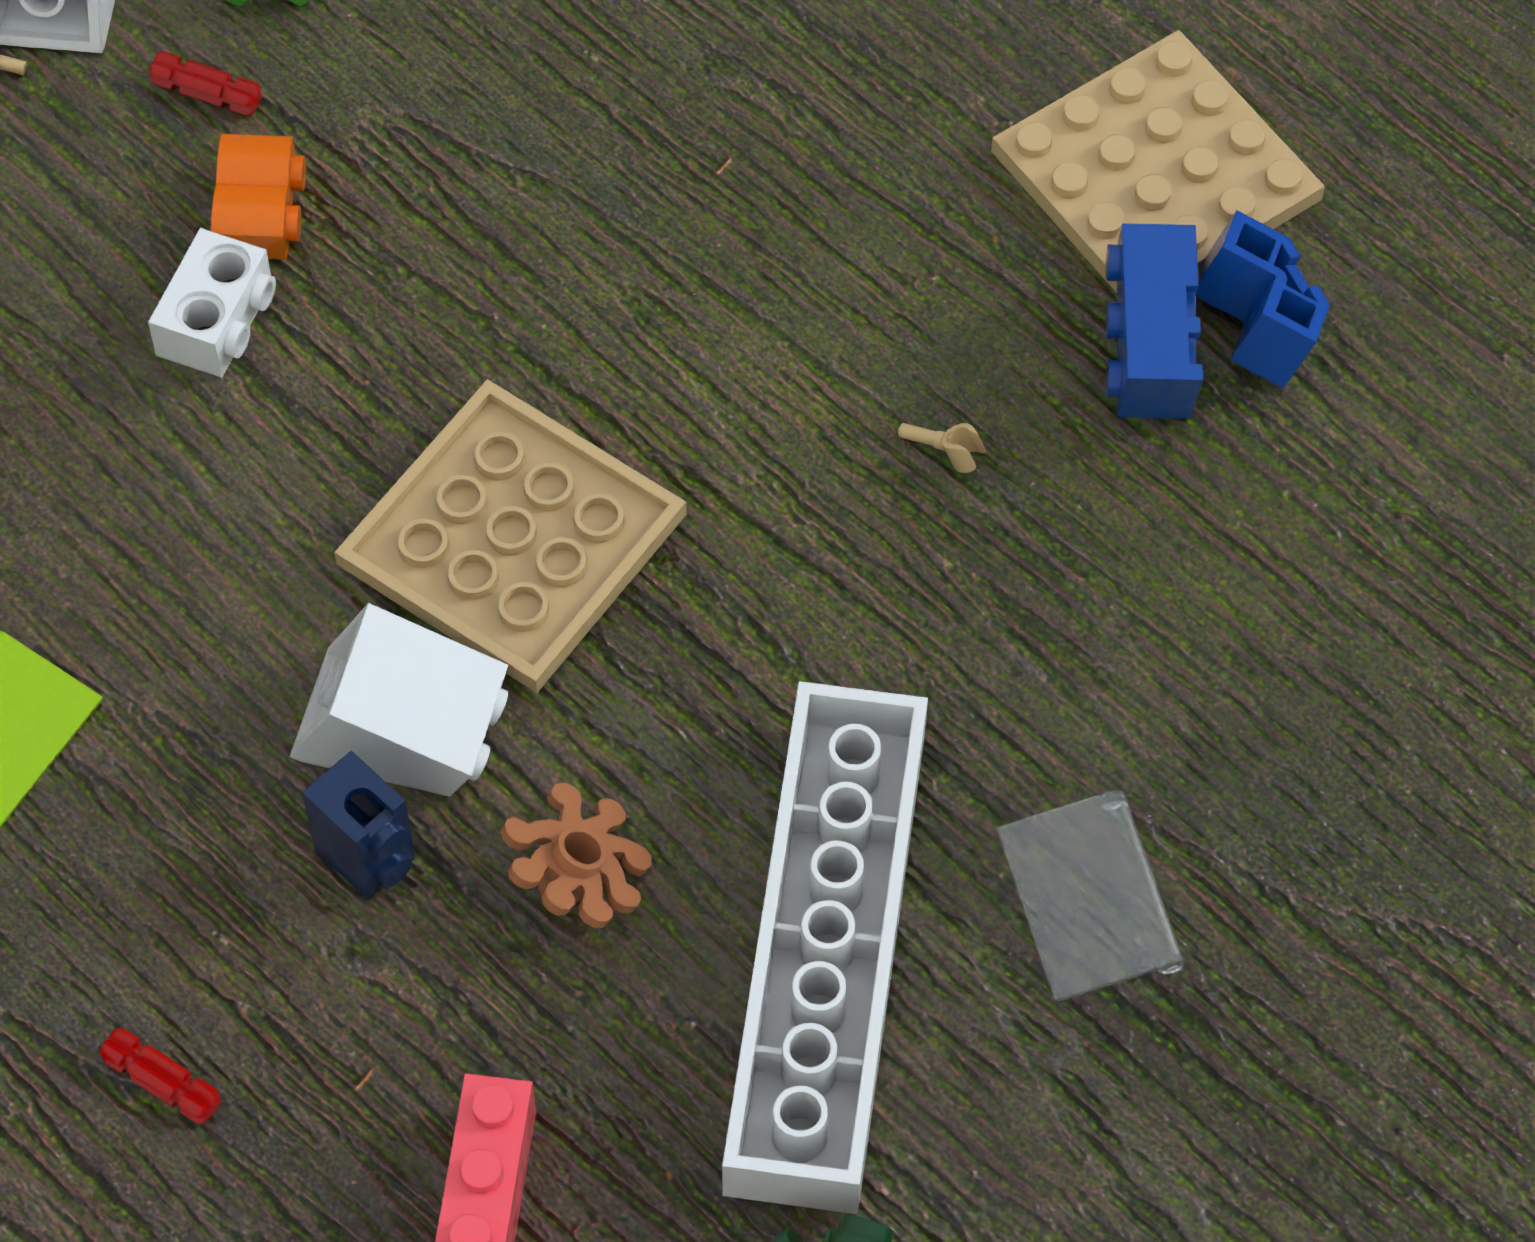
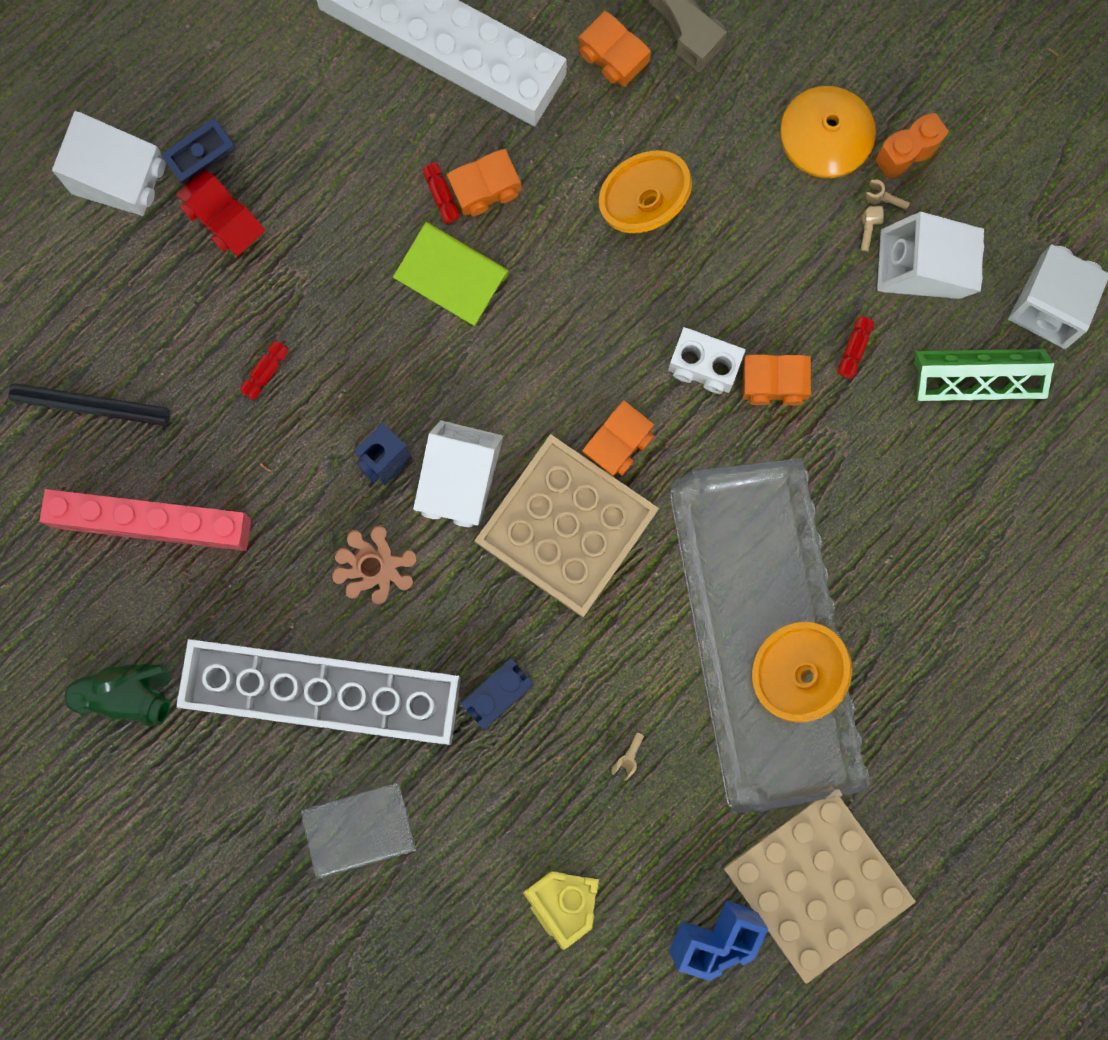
camera: 90 degrees right, 20 degrees up
blue wedge [1106,223,1203,419] -> none
none -> dark blue brick [461,658,534,730]
none -> light yellow plate [523,871,599,950]
none -> orange brick [582,400,655,477]
none -> clear windscreen [670,458,869,813]
none -> light orange dish [752,622,852,723]

